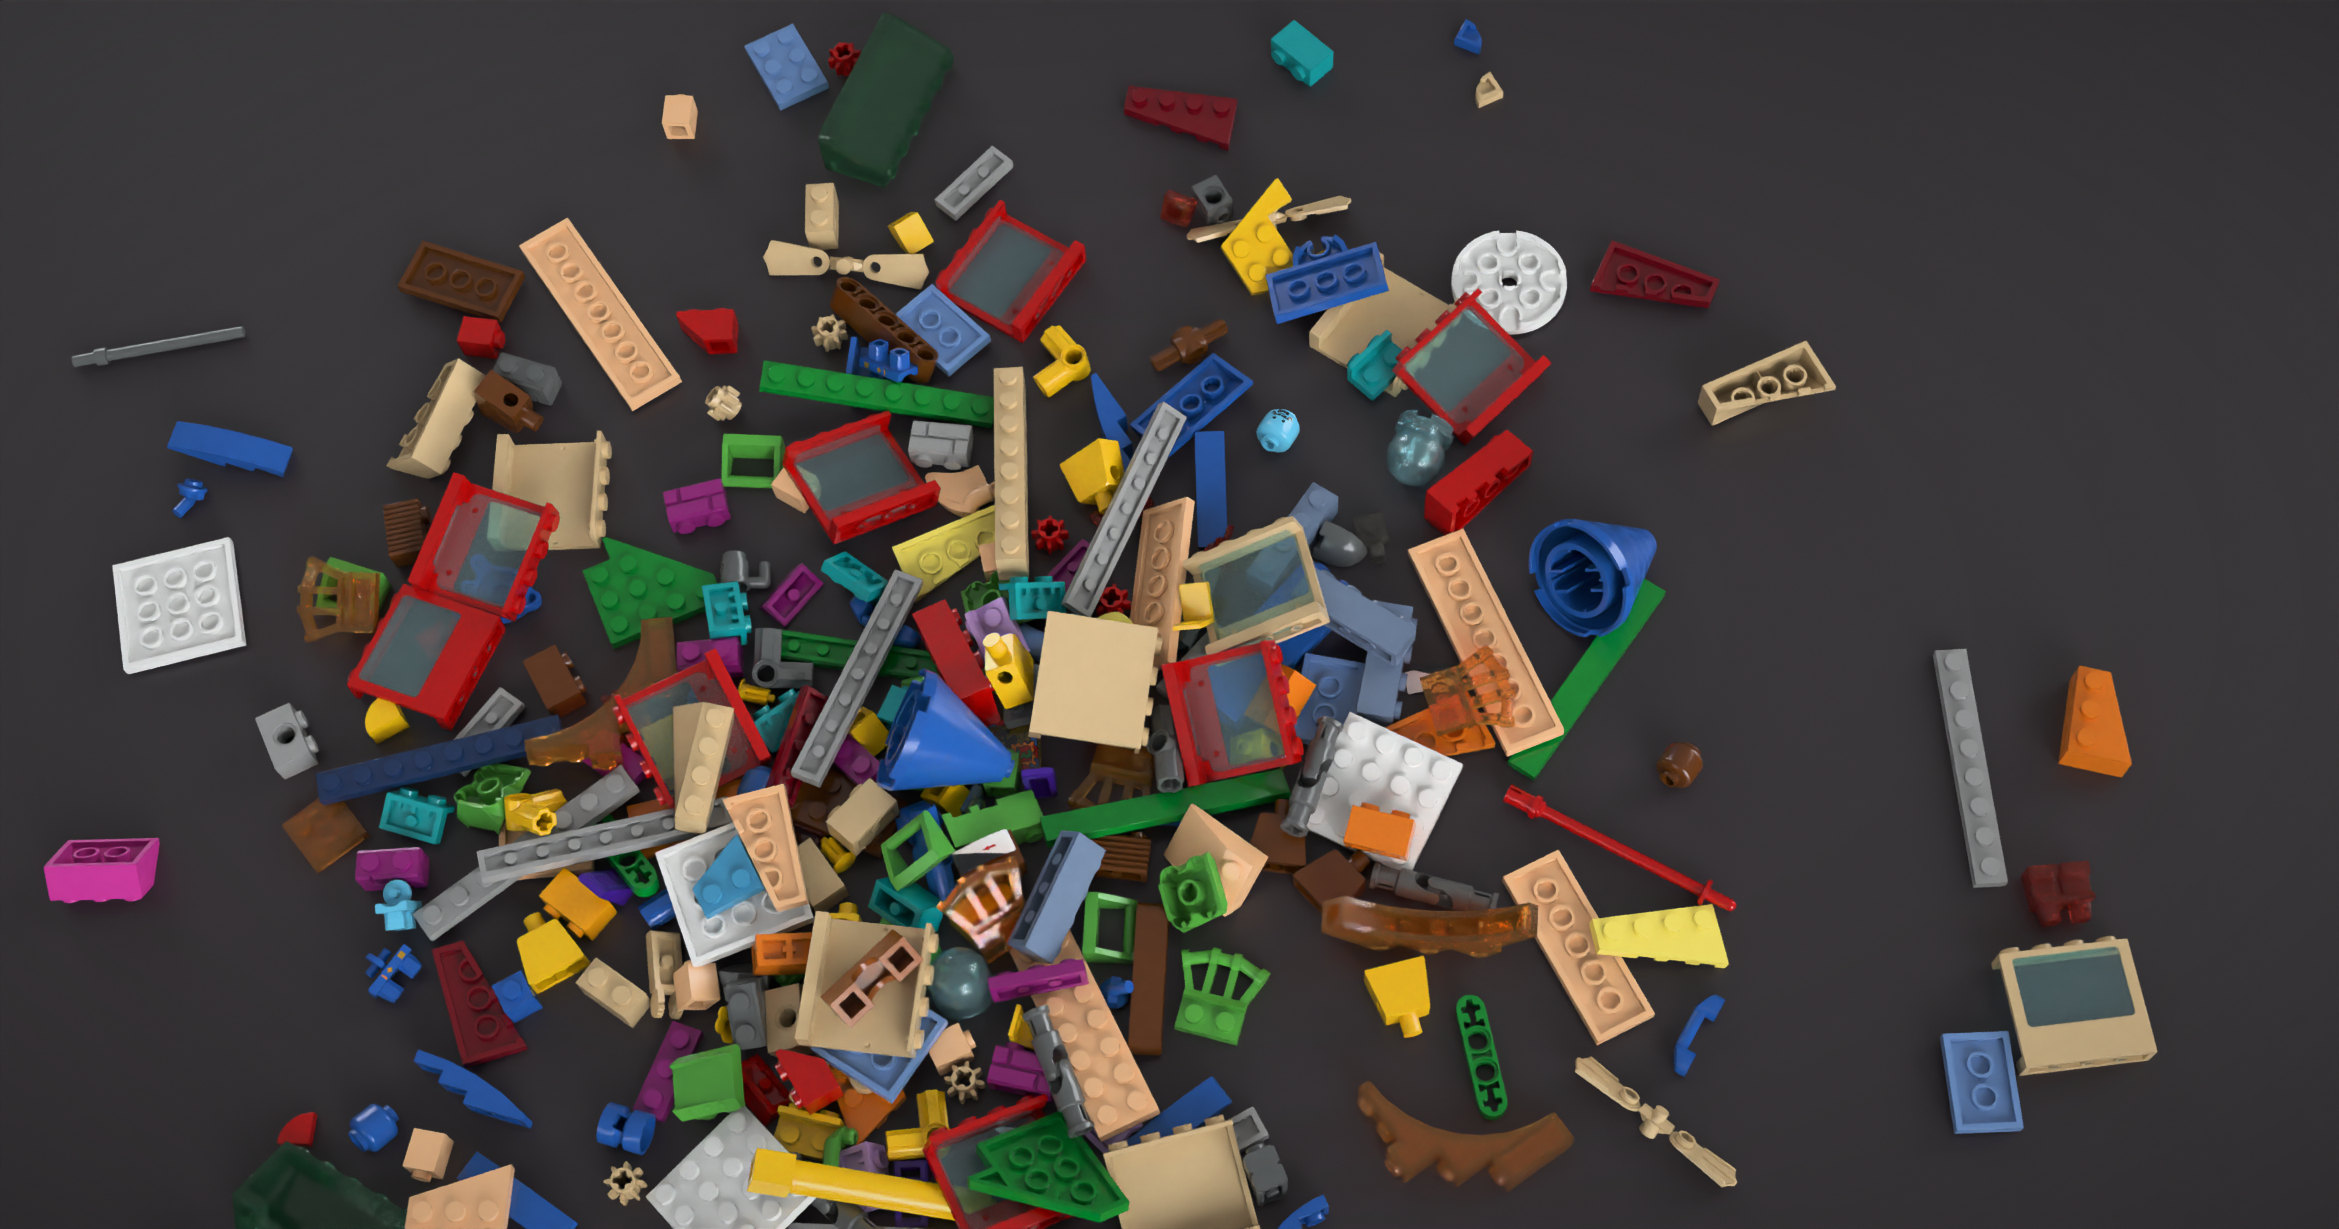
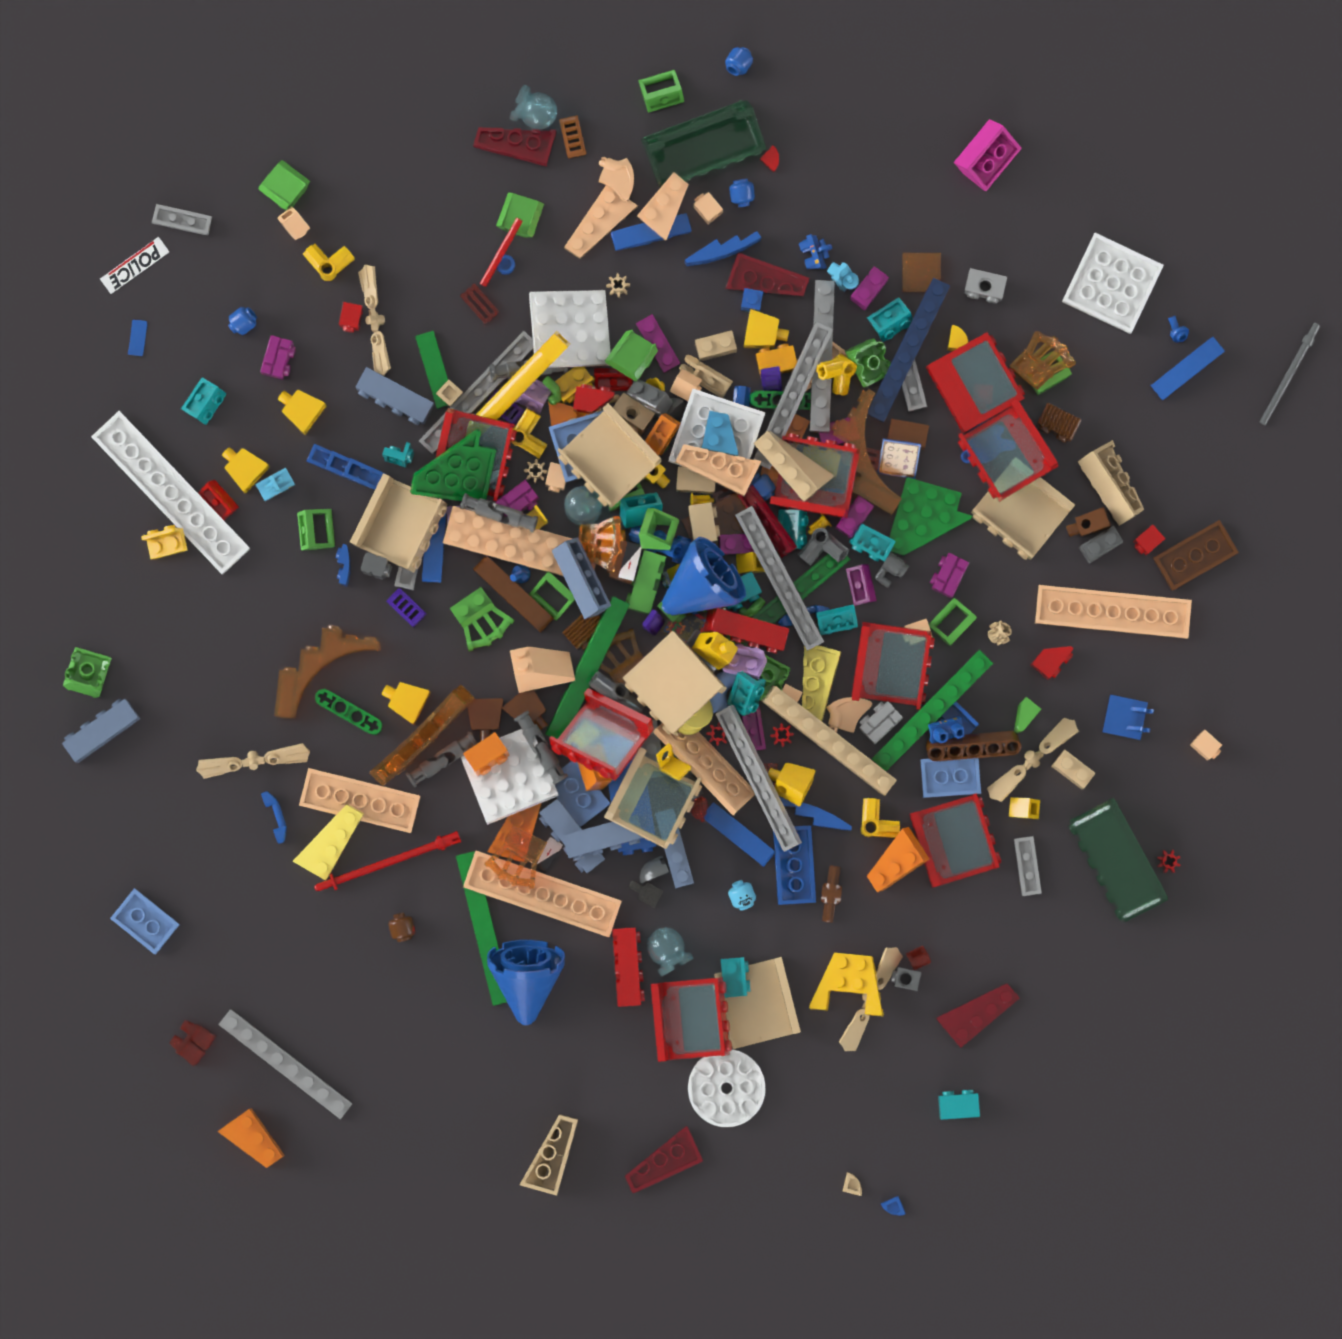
camera: 125 degrees right, 20 degrees up
blue wheel [596,1102,656,1155] -> none
medium blue plate [744,24,829,111] -> none
tan gear [811,314,848,352] -> none
dark orange arch [821,929,923,1028] -> none
magenta plate [988,958,1089,1003] -> none
bright green slope [1158,852,1228,933] -> none
blue plate [1266,234,1389,324] -> none
panel [1991,936,2158,1076] -> none
none -> dark purple slope [386,588,427,628]
none -> orange wedge [867,827,929,892]
none -> piece [877,438,921,479]
none -> bright green tile [1014,697,1041,734]
none -> blue plate [1102,695,1154,740]

